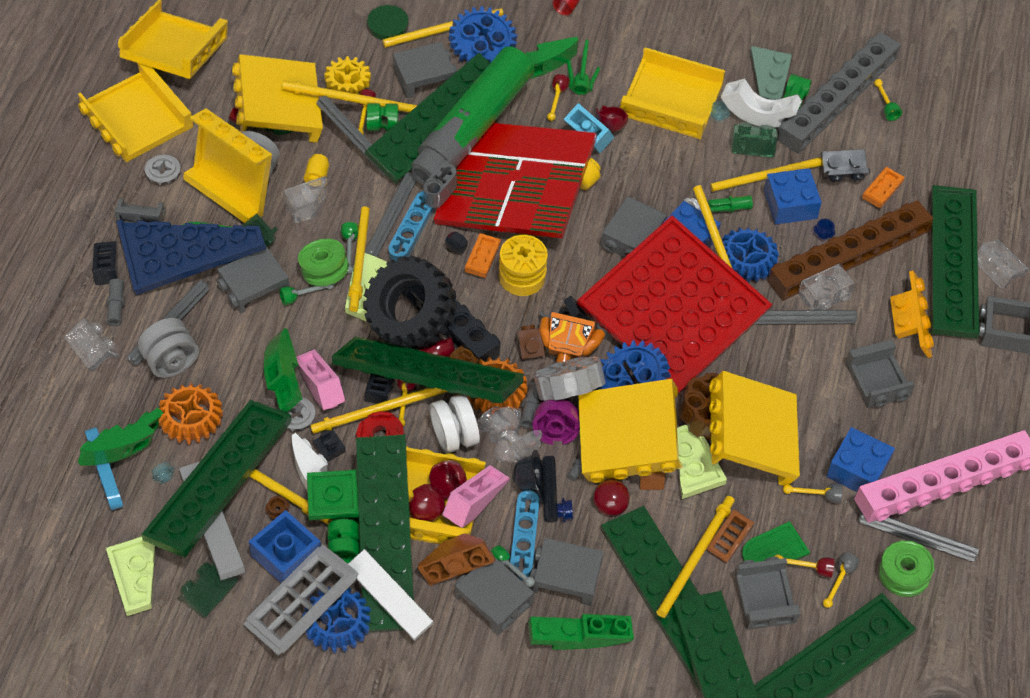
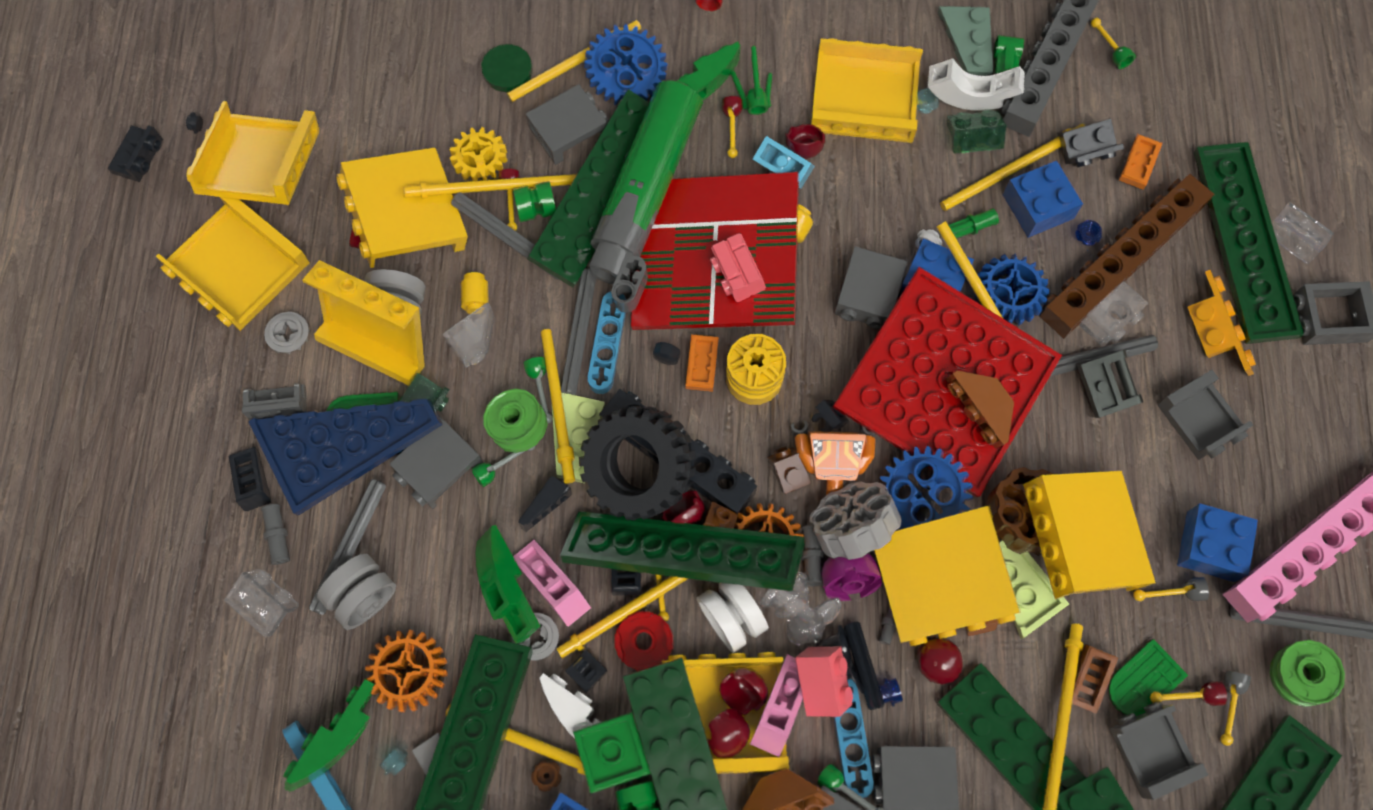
camera: 10 degrees left, 15 degrees up
none -> black bracket [107,125,163,183]
none -> black piece [186,112,203,134]
none -> black slope [518,476,572,532]
none -> coral brick [710,233,766,302]
none -> coral brick [795,647,853,717]
none -> dark orange slope [946,371,1014,449]
none -> pearl dark grey plate [1077,349,1144,418]

